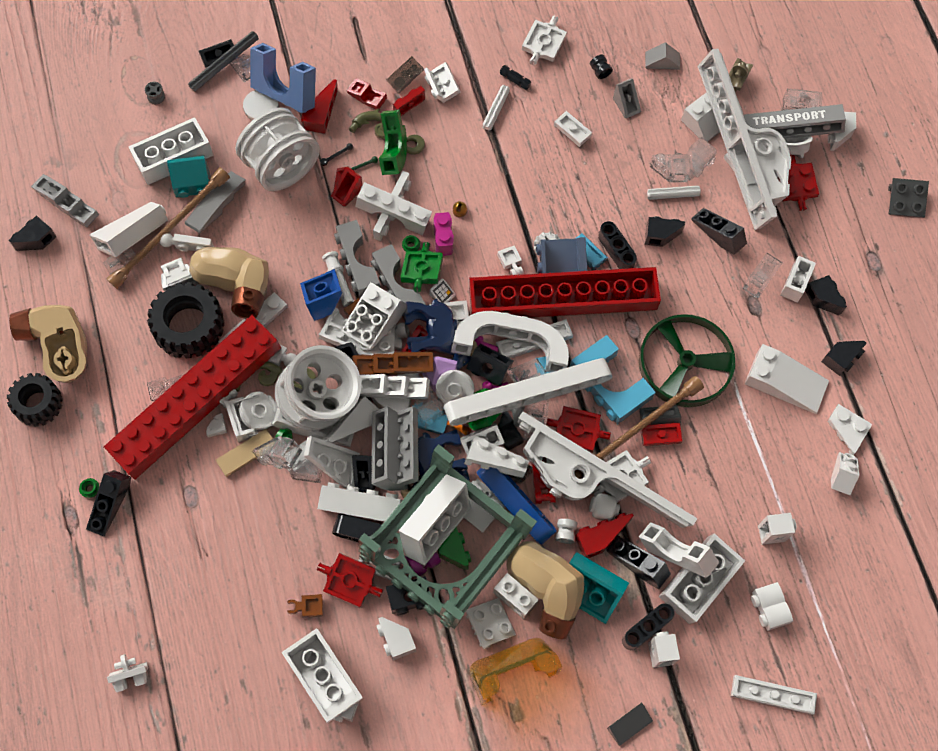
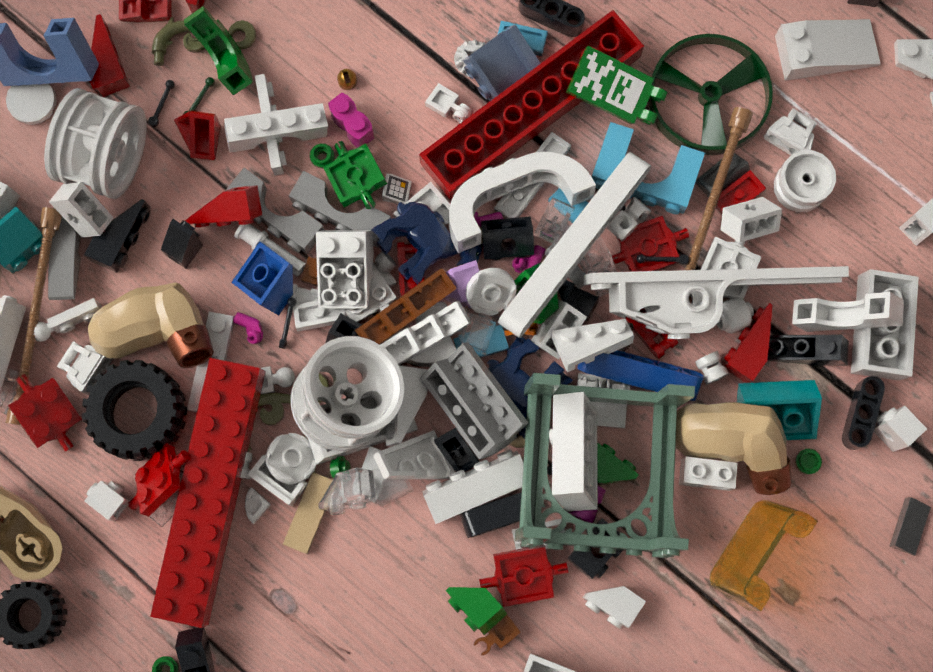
camera: 30 degrees left, 10 degrees up
white hinge [466,598,516,649] -> none
none -> red plate [8,374,82,452]
none -> white brick [49,181,114,237]
none -> black slope [84,199,151,273]
none -> white brick [84,481,130,522]
none -> red plate [128,444,190,517]
none -> black slope [161,219,203,269]
none -> red slope [184,185,262,228]
none -> dark pink arm [233,312,264,344]
none -> black hinge [279,297,297,349]
none -> green slope [445,587,507,635]
none -> green tile [566,46,668,125]
none -> white leg [607,197,651,241]
none -> black hinge [636,254,689,265]
none -> white brick [721,197,782,243]
none -> white piece [764,108,817,155]
none -> white wheel [774,150,836,212]
none -> green plate [795,449,822,474]

